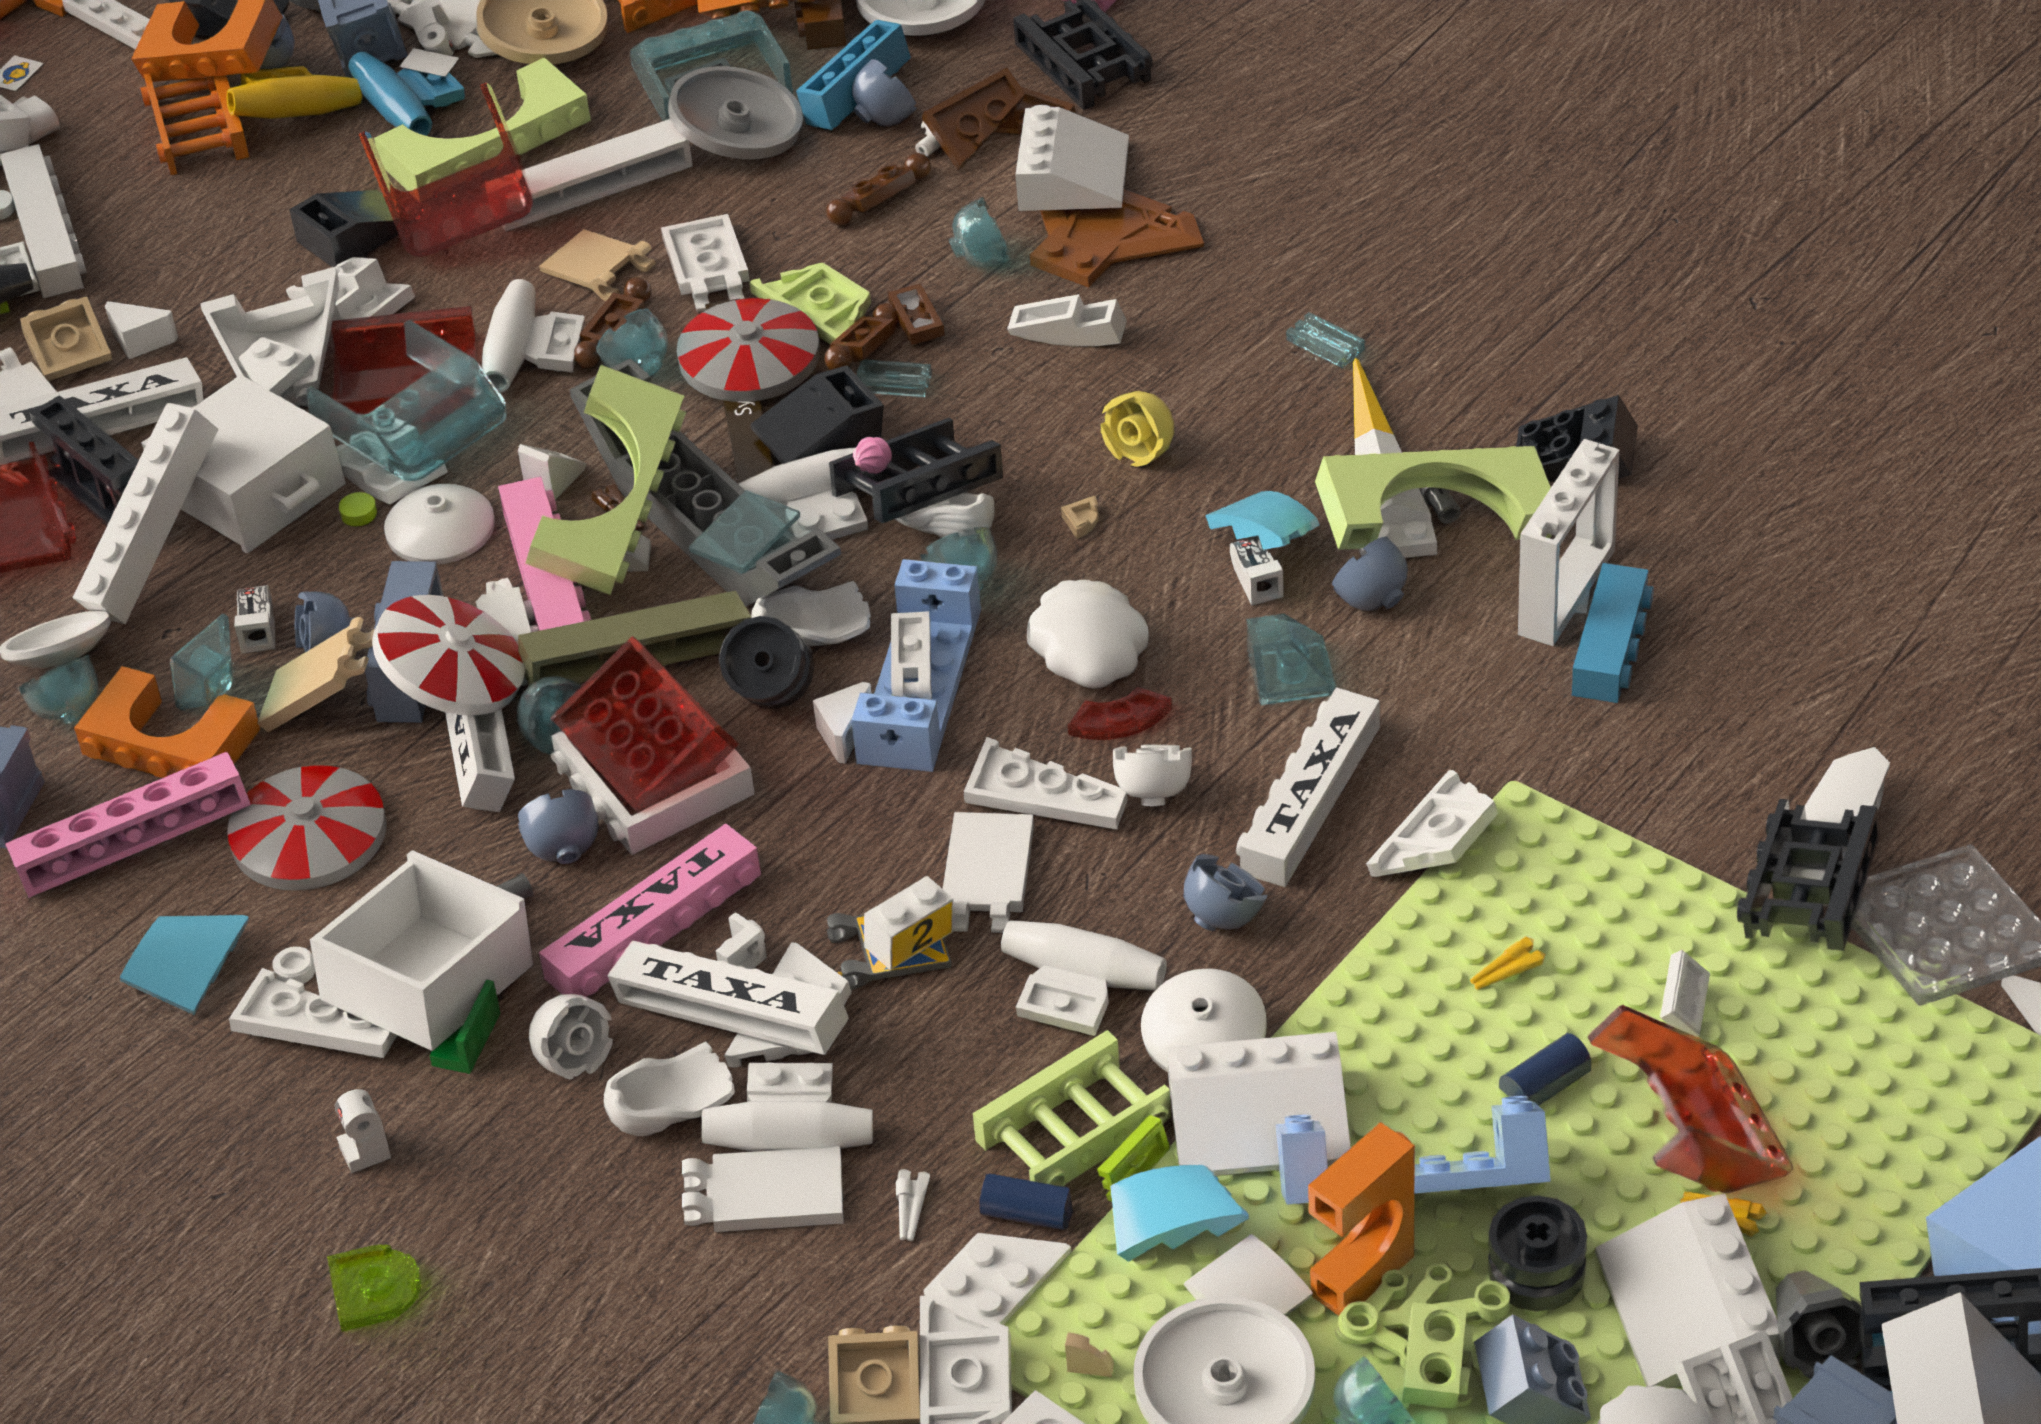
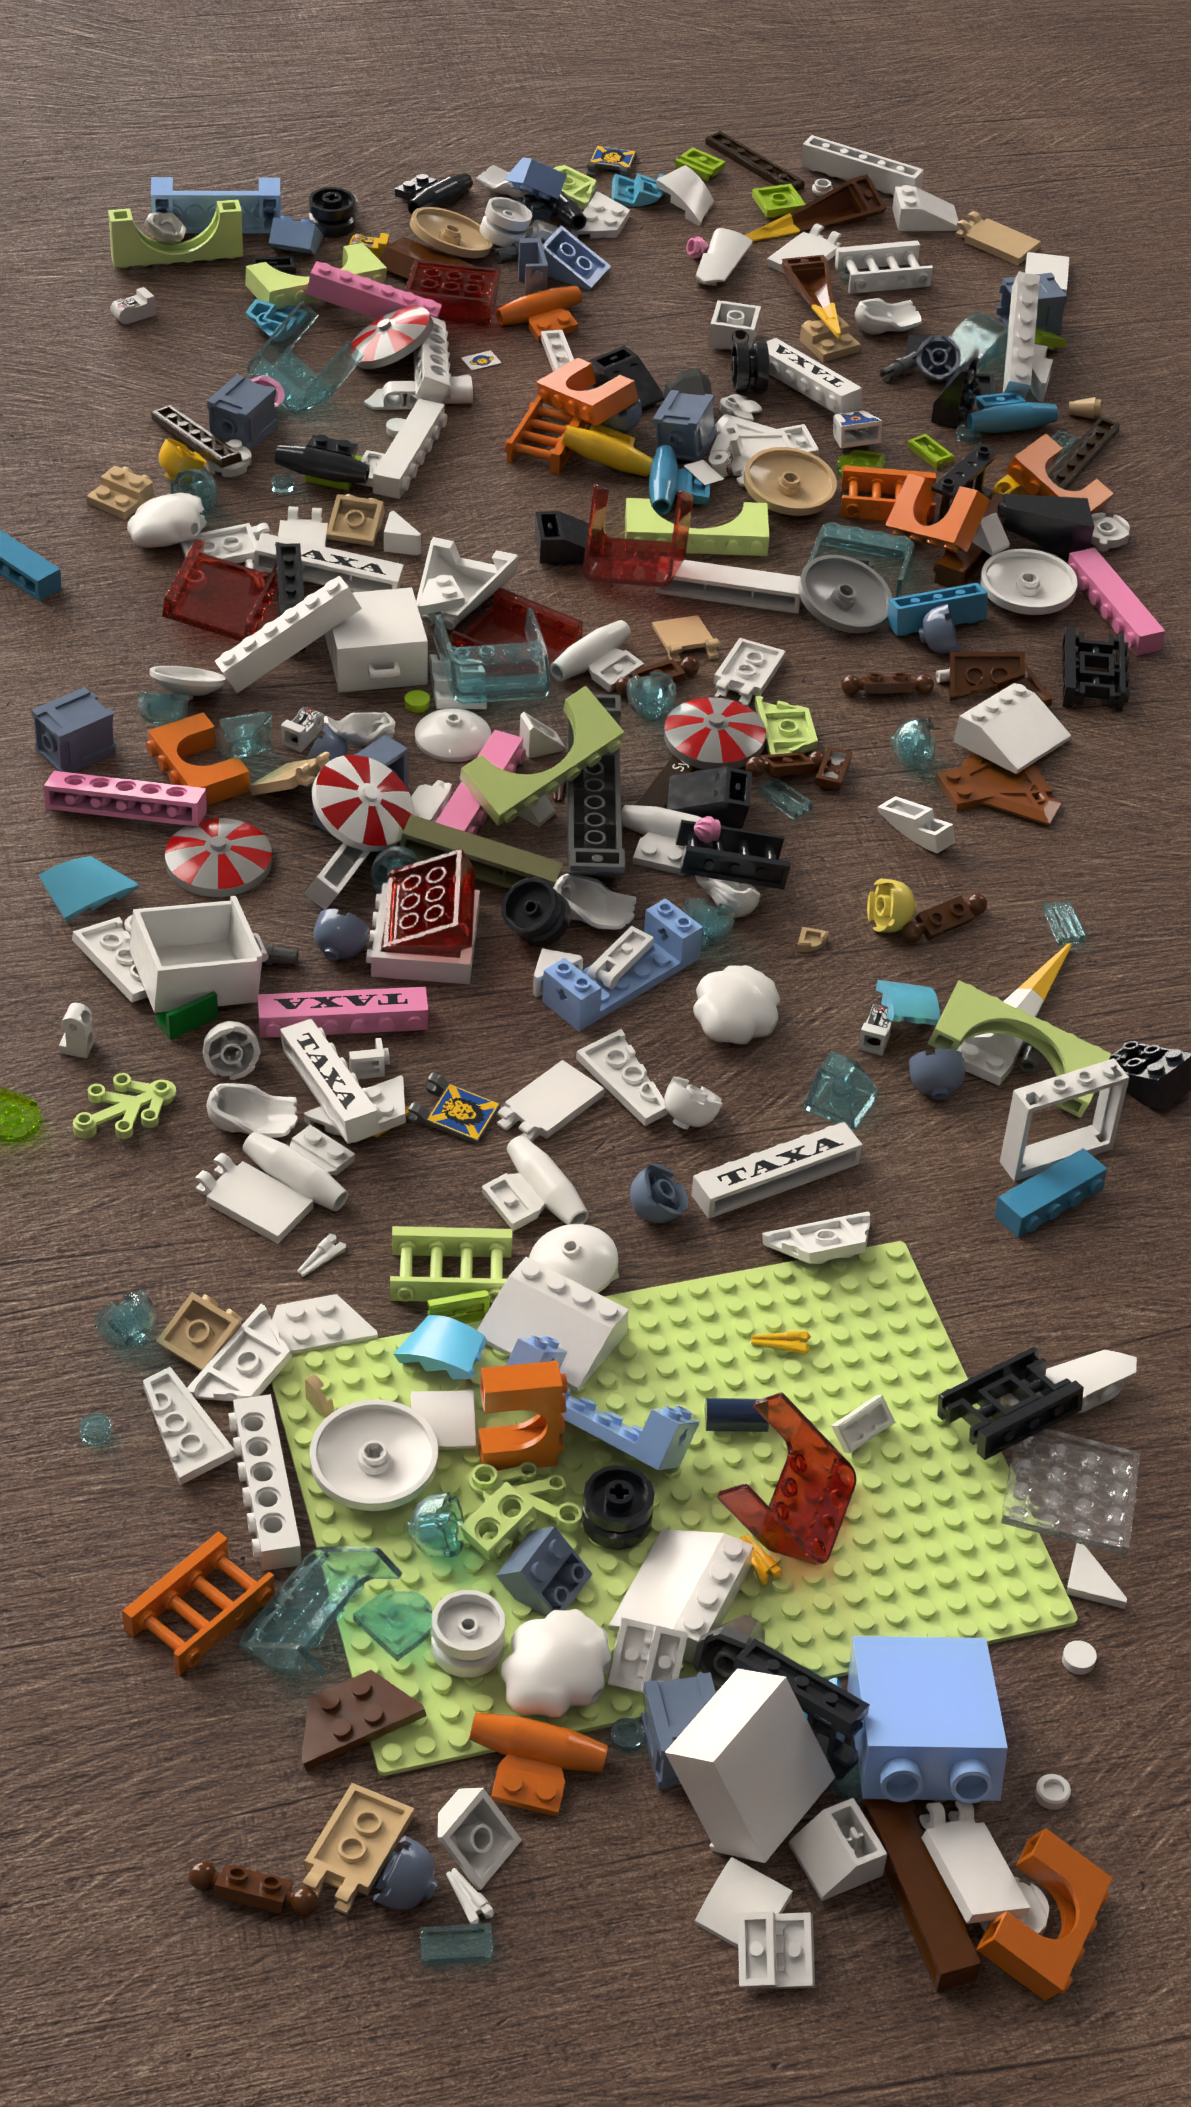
camera: 30 degrees right, 0 degrees up
white slope [286,257,415,332] -> none
clear light blue piece [689,490,801,573] -> none
white brick [864,876,953,970] -> none
dark blue brick [979,1173,1073,1230] -> none
clear red tile [1067,687,1173,740] -> none
none -> yellowish green plant [73,1073,176,1139]
none -> white hair [324,712,395,747]
none -> reddish brown plate [901,894,987,942]

